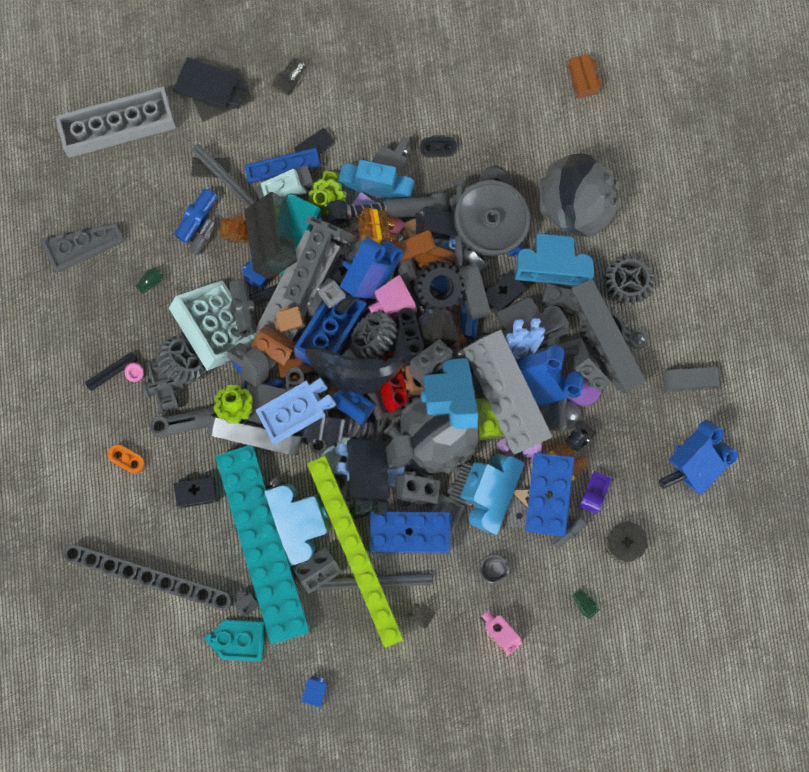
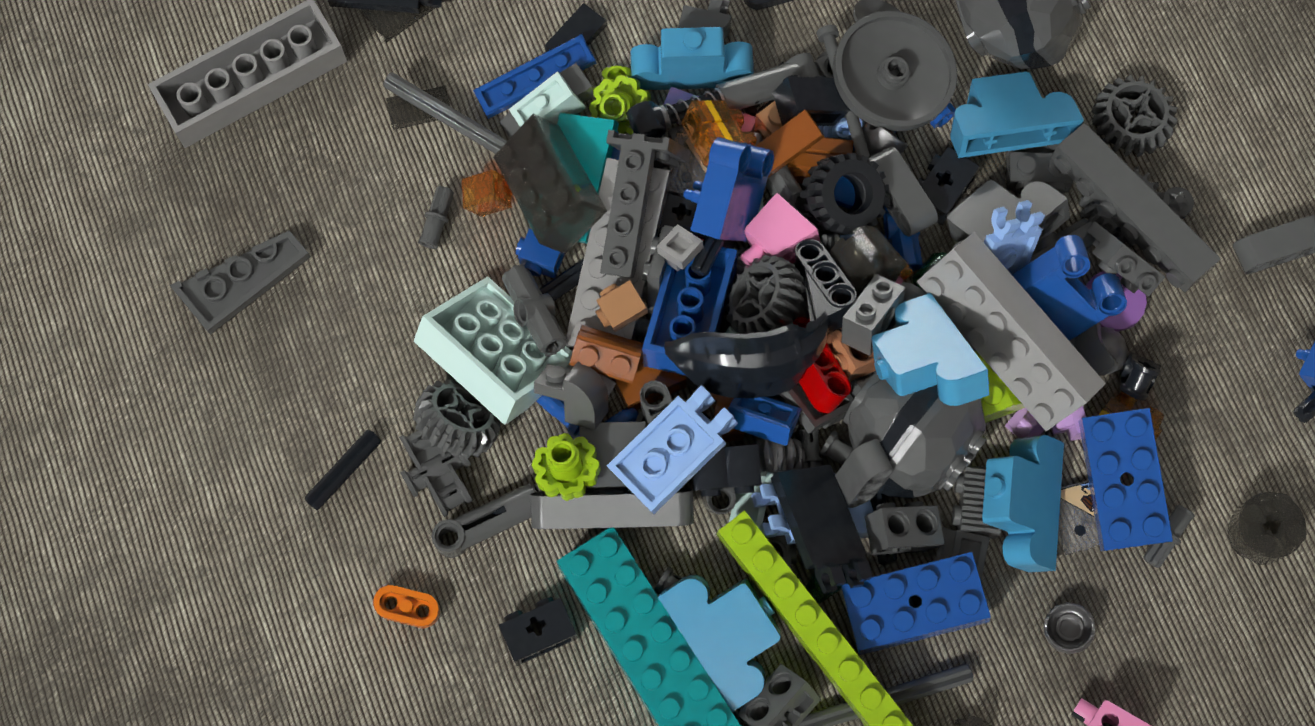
camera: 15 degrees left, 5 degrees down
bright pink tile [124,362,144,382] -> none
clear green cone [136,267,164,294] -> none
blue piece [174,188,218,244] -> none
clear green cone [572,589,600,619] -> none
dark purple plate [579,471,612,515] -> none

